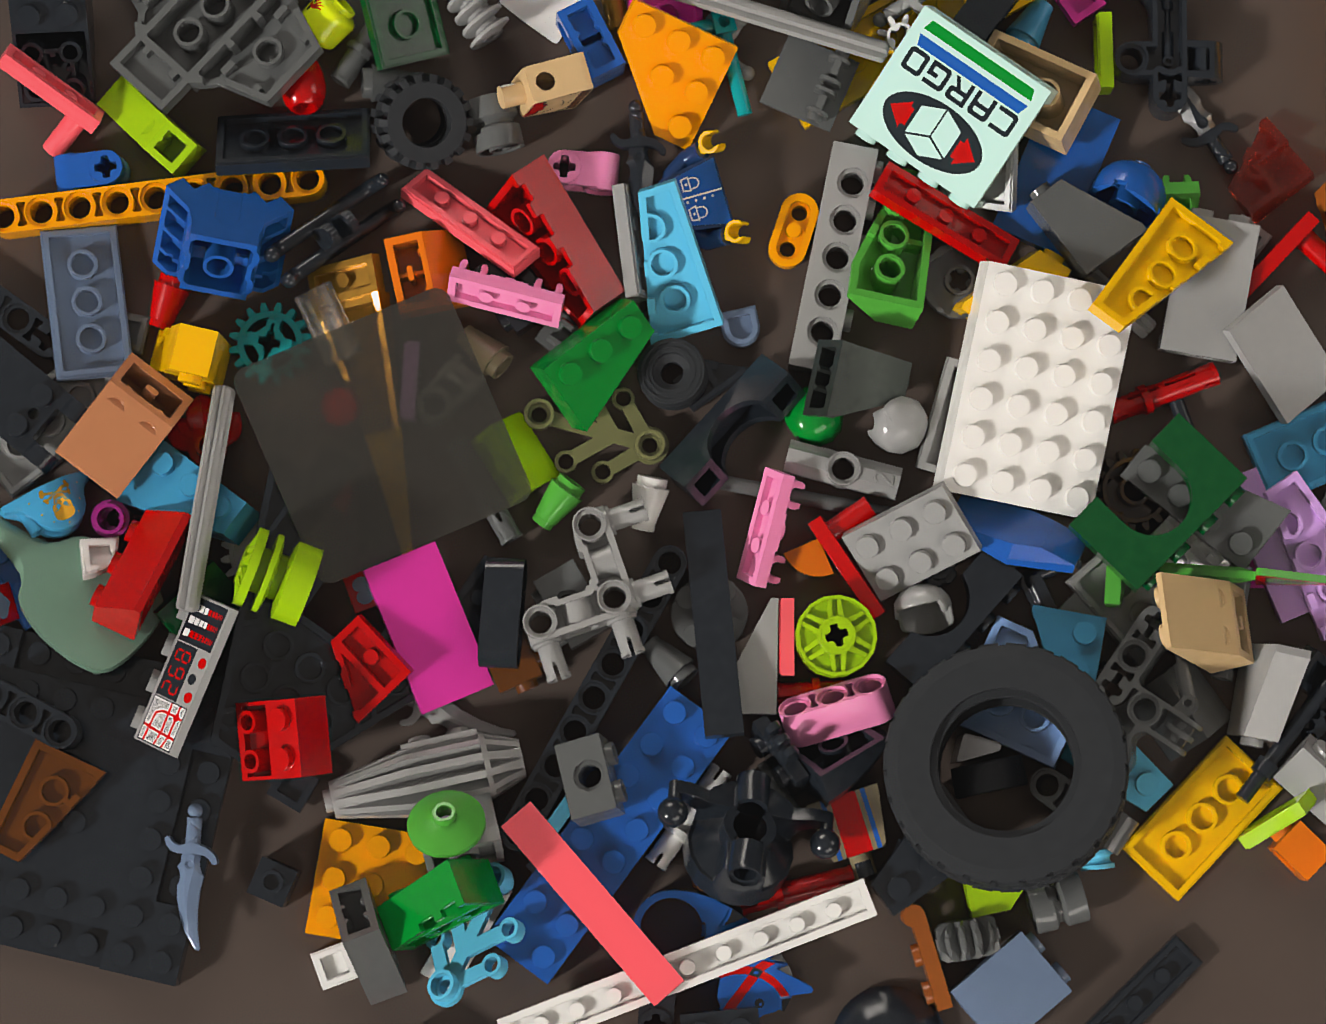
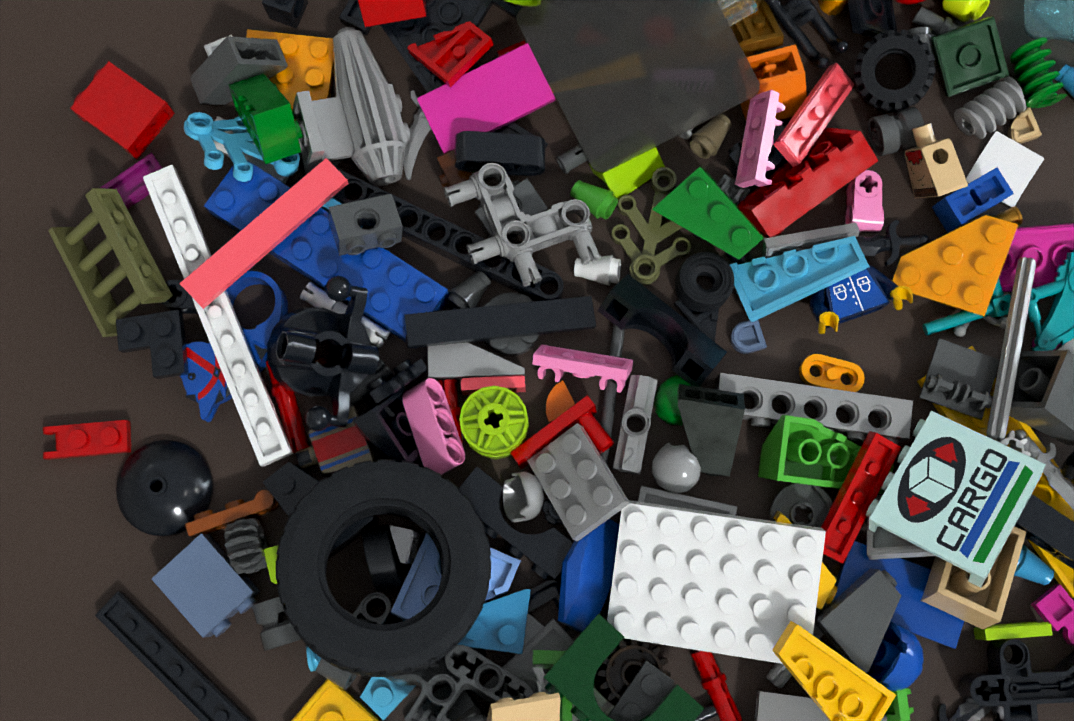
camera: 90 degrees right, 5 degrees down
bright green dish [407,790,486,858] -> none

